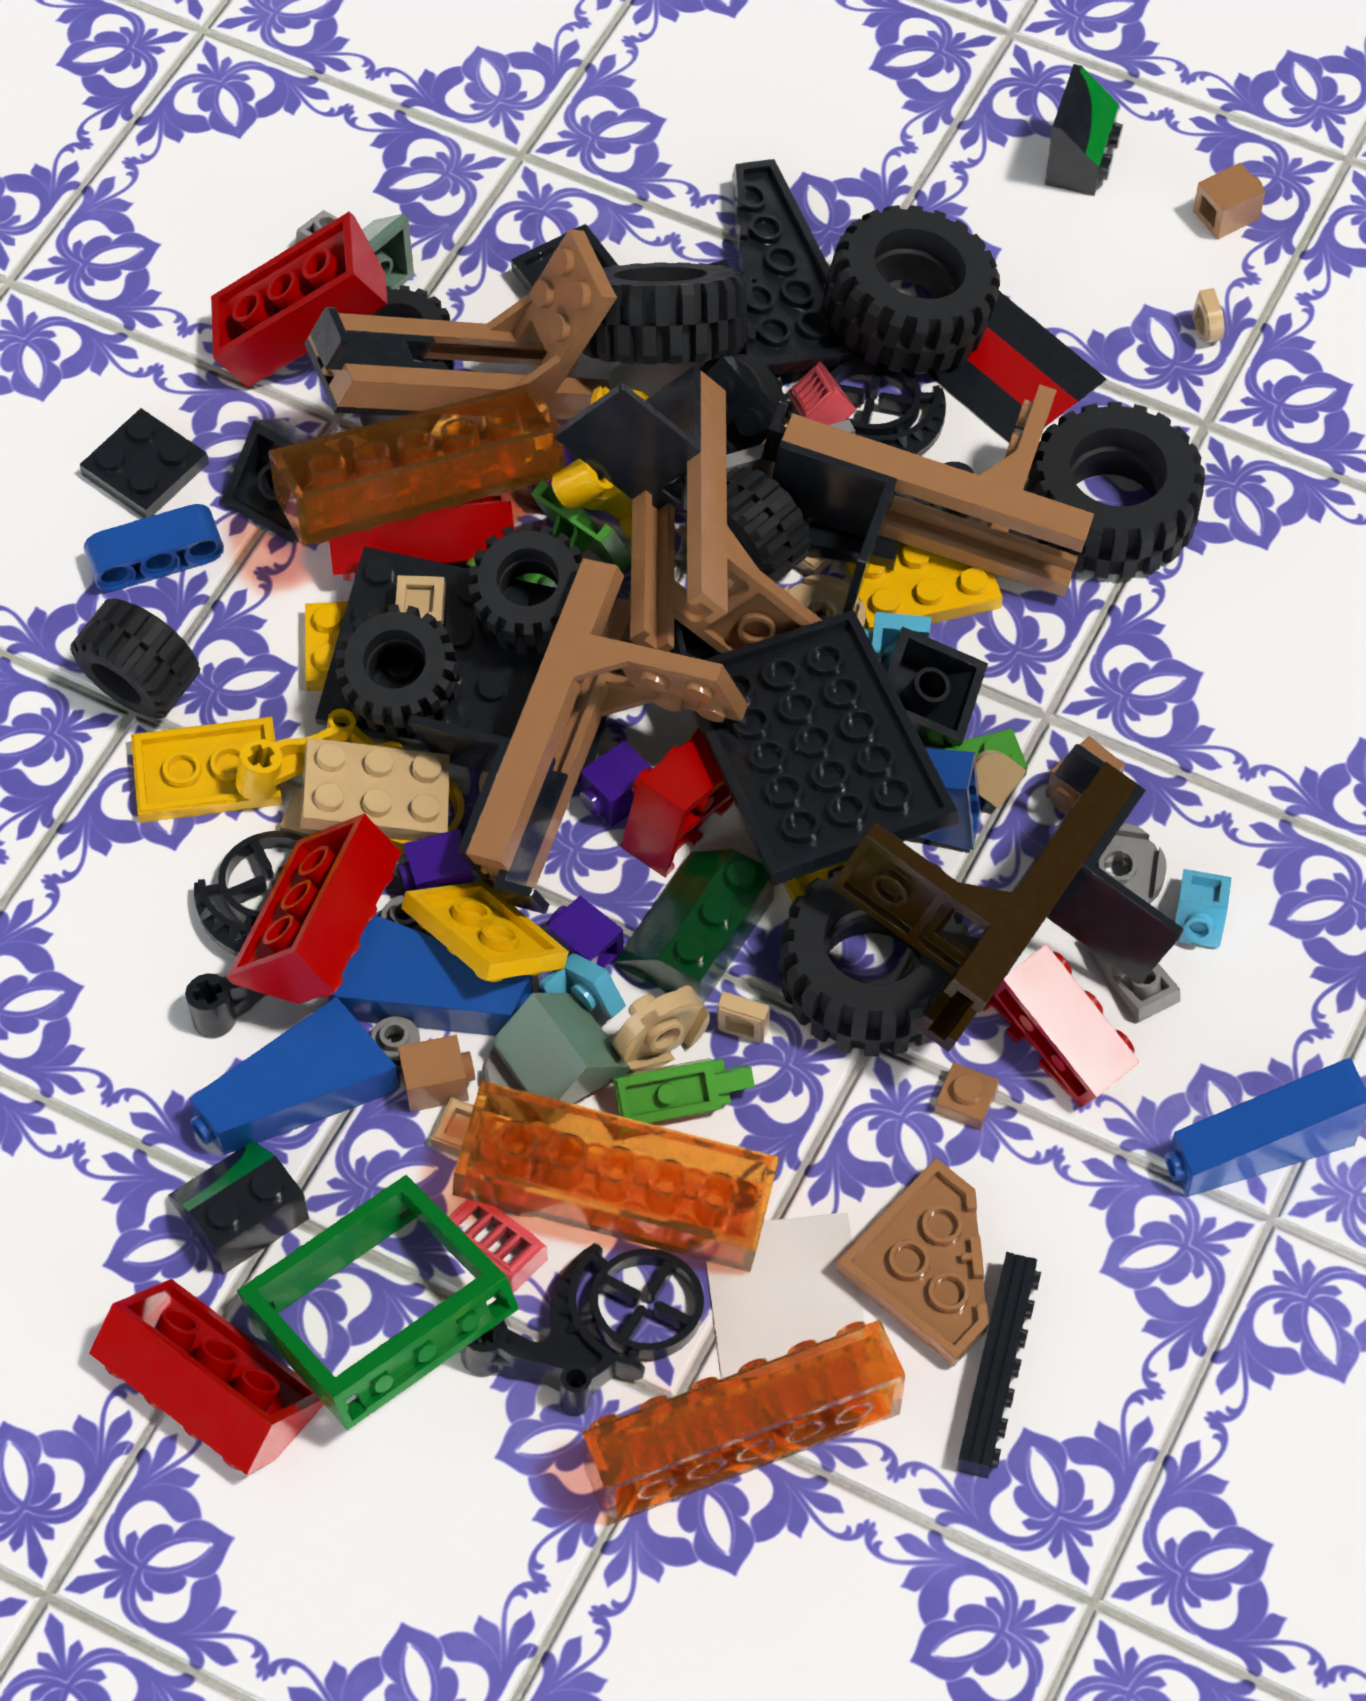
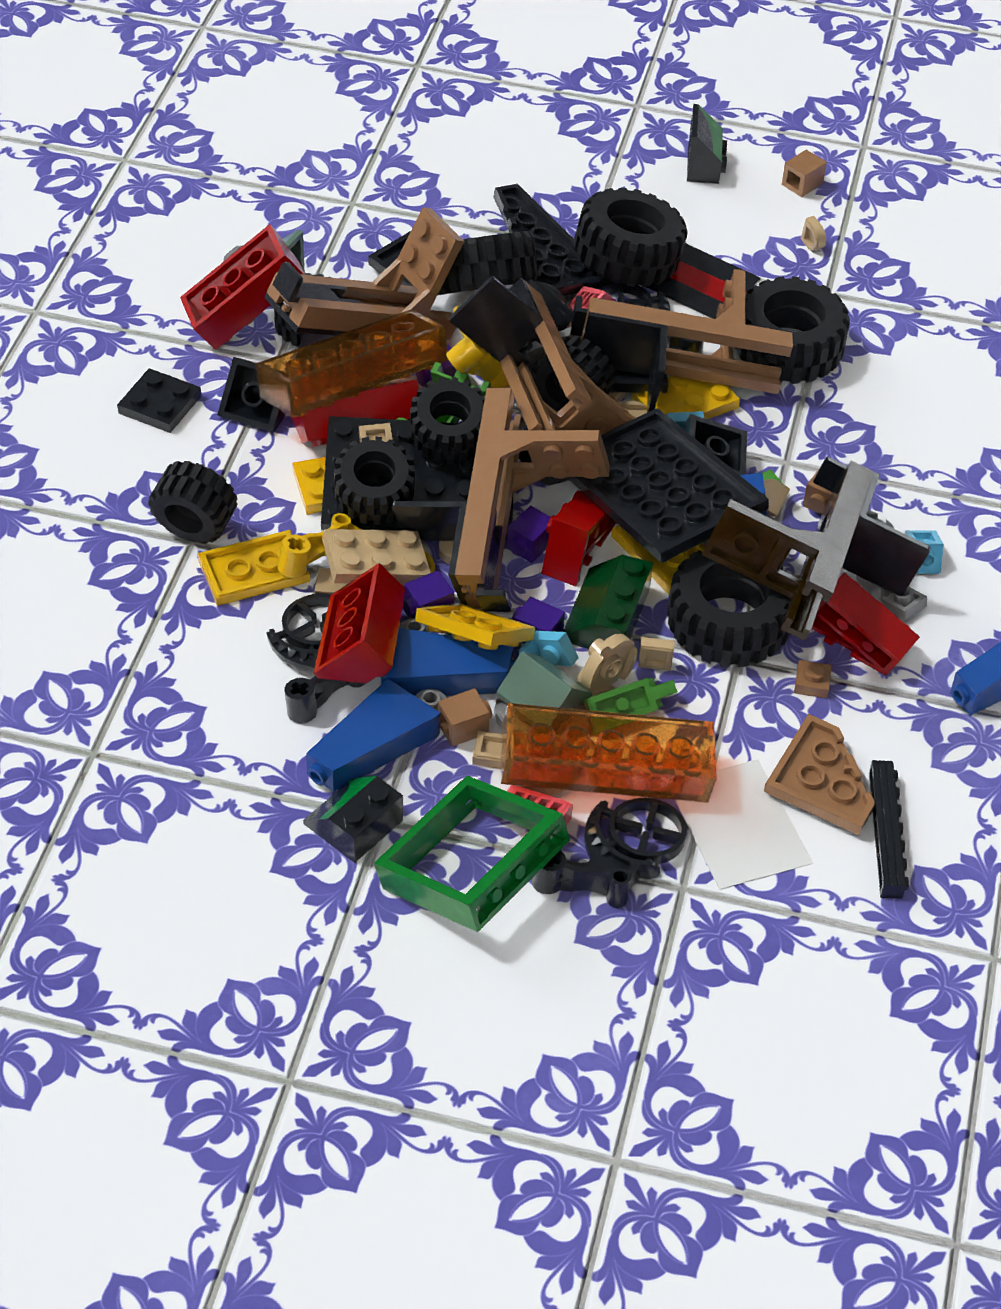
camera: 15 degrees left, 10 degrees down
blue beam [83,504,224,592] -> none
red slope [89,1279,324,1475] -> none
clear orange brick [582,1320,906,1526] -> none

